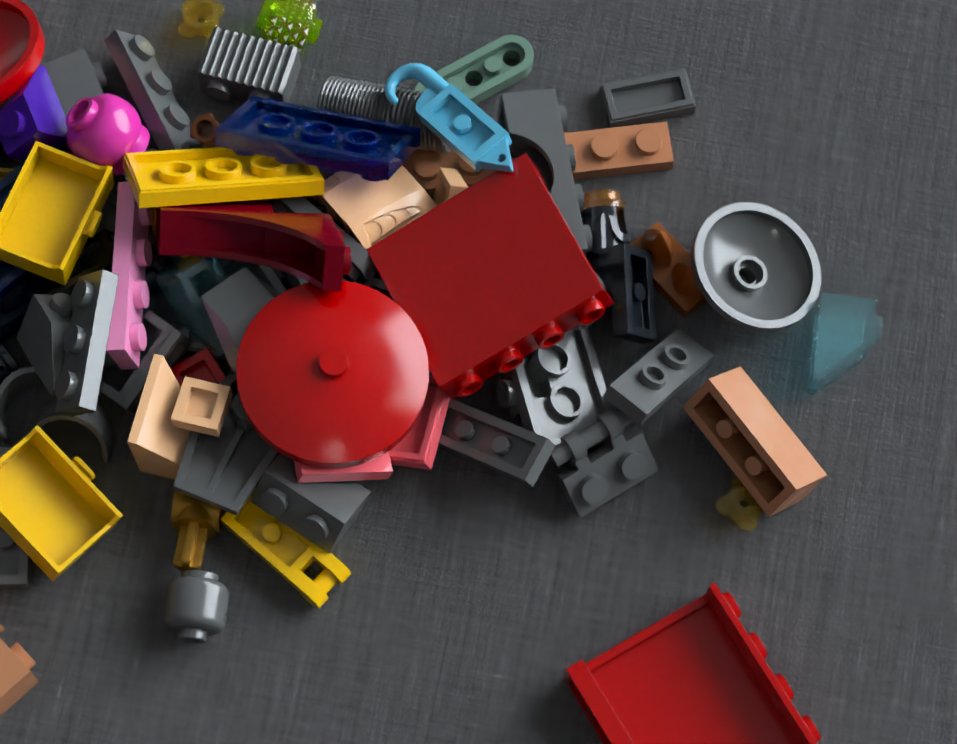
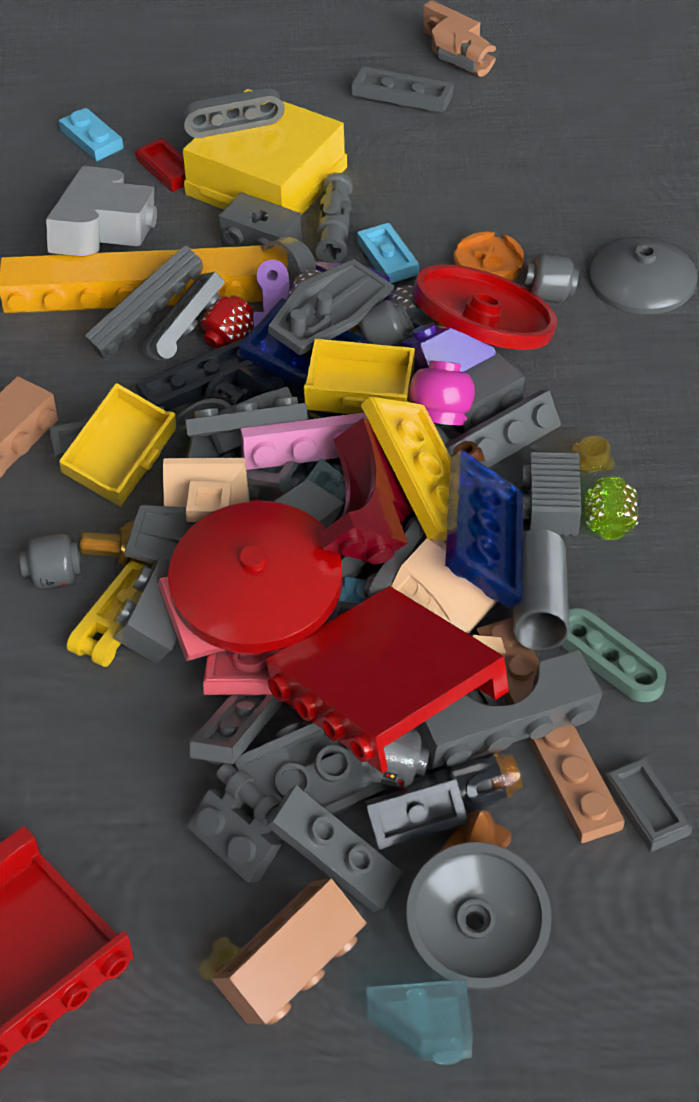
camera: 80 degrees right, 20 degrees down
medium azure plate [384,63,514,173] -> none

